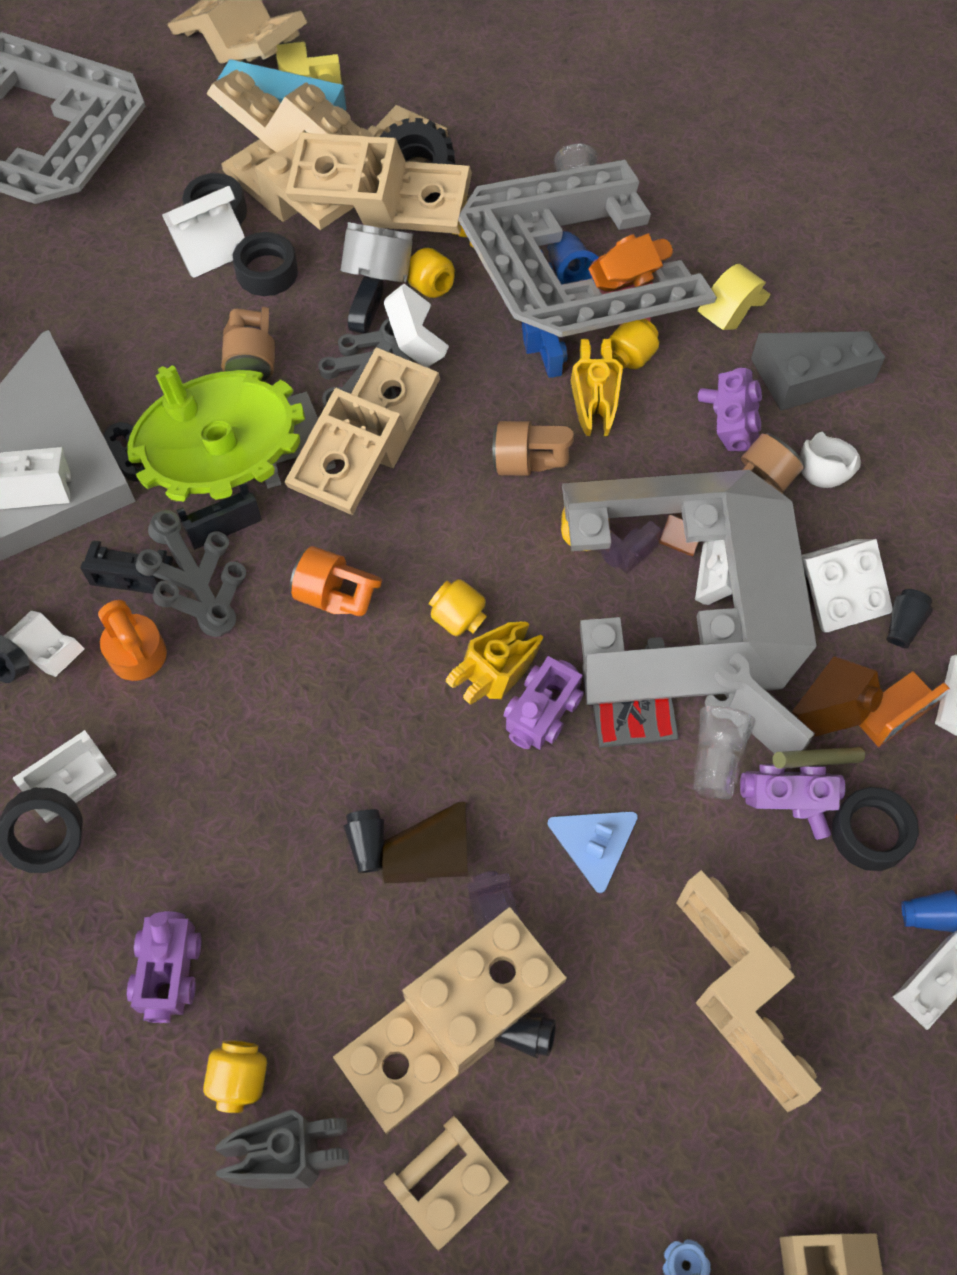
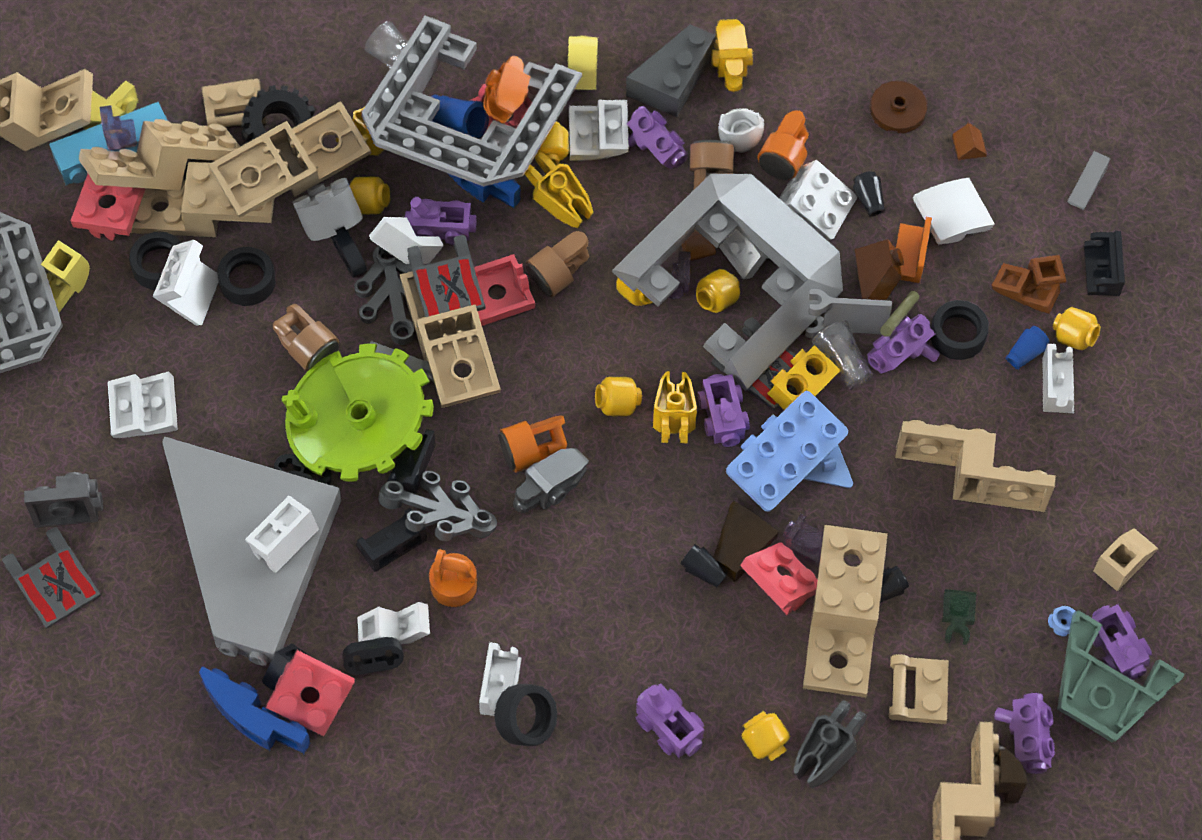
camera: 45 degrees left, 0 degrees up
none -> light yellow brick [41,240,90,312]
none -> coral piece [70,174,146,241]
none -> clear purple bracket [100,105,137,151]
none -> white slope [108,371,178,438]
none -> medium lavender brick [405,197,477,245]
none -> flag [407,235,486,317]
none -> coral piece [474,254,535,326]
none -> hinge [513,448,589,514]
none -> white slope [568,100,629,160]
none -> yellow head [696,269,740,313]
none -> yellow hinge [711,19,753,92]
none -> light blue bracket [726,391,848,512]
none -> coral piece [740,542,818,615]
none -> orange piece [758,110,809,180]
none -> yellow brick [767,345,841,410]
none -> clear green plate [942,589,976,645]

